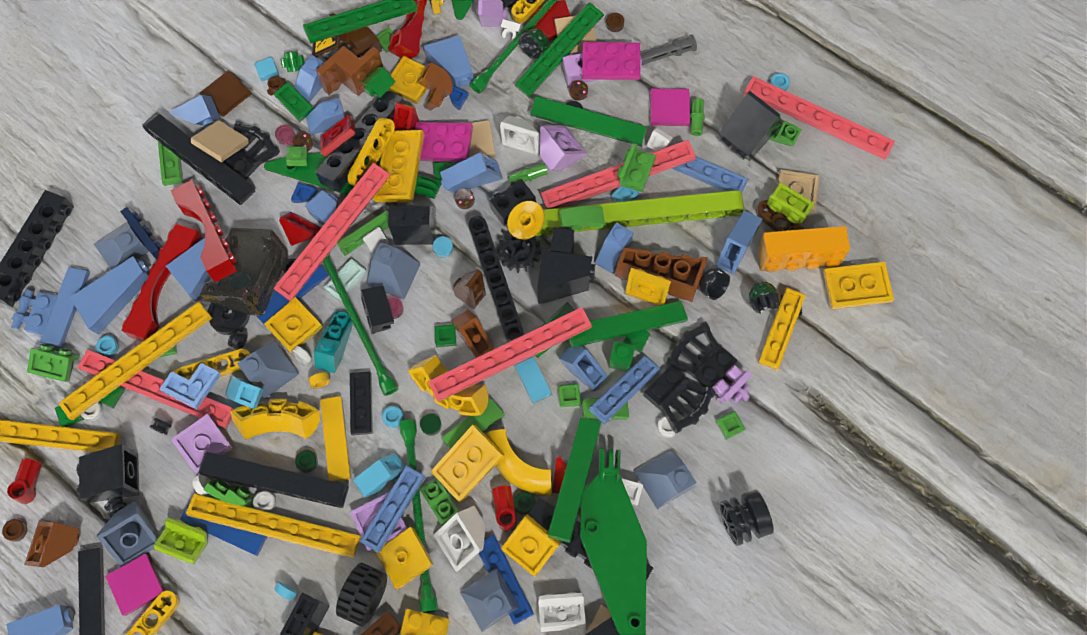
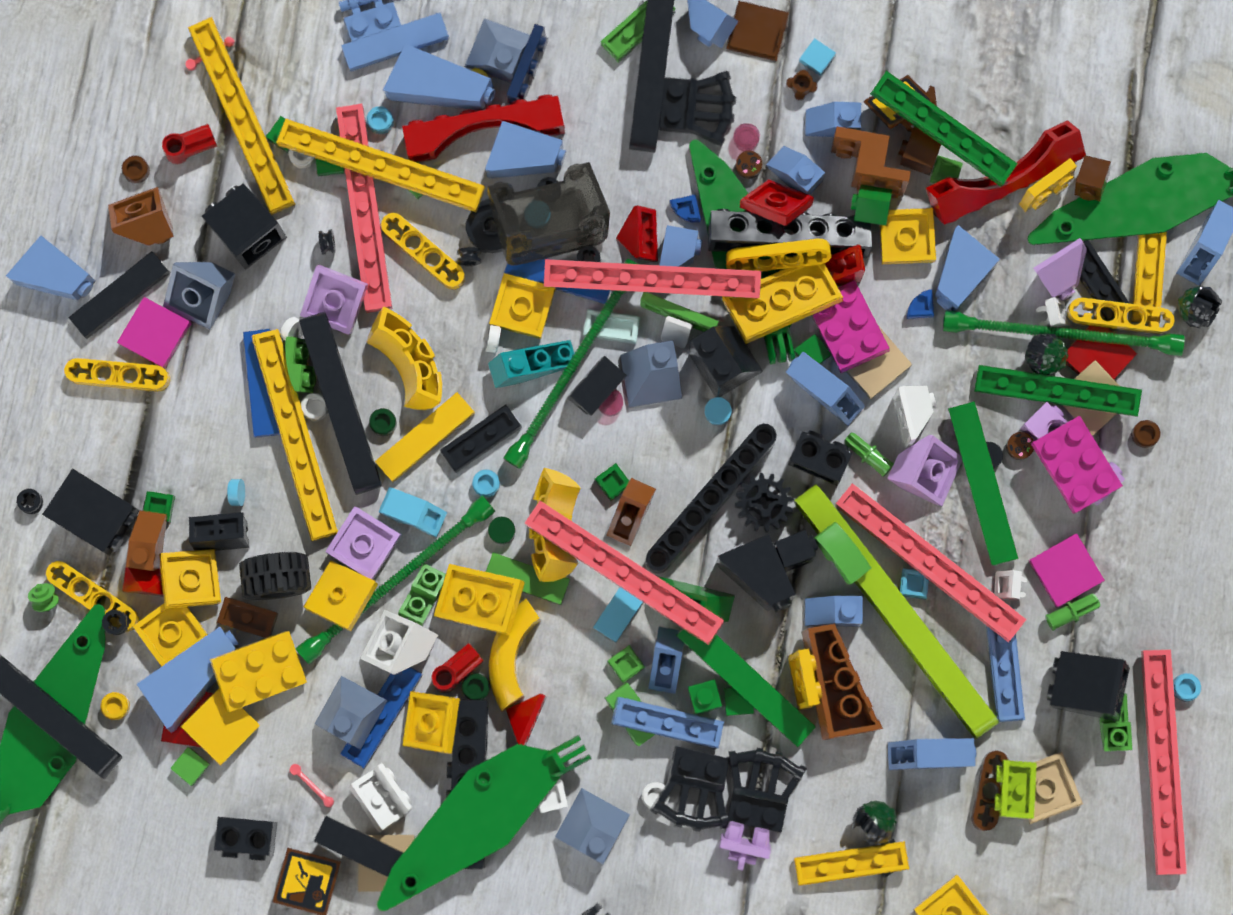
camera: 60 degrees right, 10 degrees up
bright green bracket [27,344,79,382] -> none
black bush [104,496,127,517] -> none
lime bracket [154,518,208,565] -> none
light blue plate [159,363,221,410] -> none
arch [170,180,237,282] -> none
tan tile [191,120,248,162] -> none
medium azure slope [225,375,264,409] -> none
sand blue slope [237,341,299,399] -> none
green plate [274,82,314,123] -> none
green gear [280,51,305,72] -> none
bright green plate [286,147,307,166] -> none
yellow tile [308,372,331,389] -> none
medium blue tile [360,465,425,554] -> none
dark orange brick [418,62,452,111] -> none
reddish brown slope [453,269,486,310] -> none
reddish brown tile [455,189,475,209] -> none
yellow dish [507,201,545,240] -> none
green tile [548,417,601,543] -> none
bright green bracket [617,143,656,192] -> none
dark grey pin [640,34,697,65] -> none
black hair [699,267,730,300] -> none
bright green tile [716,411,745,440] -> none
light orange brick [757,226,850,273] -> none

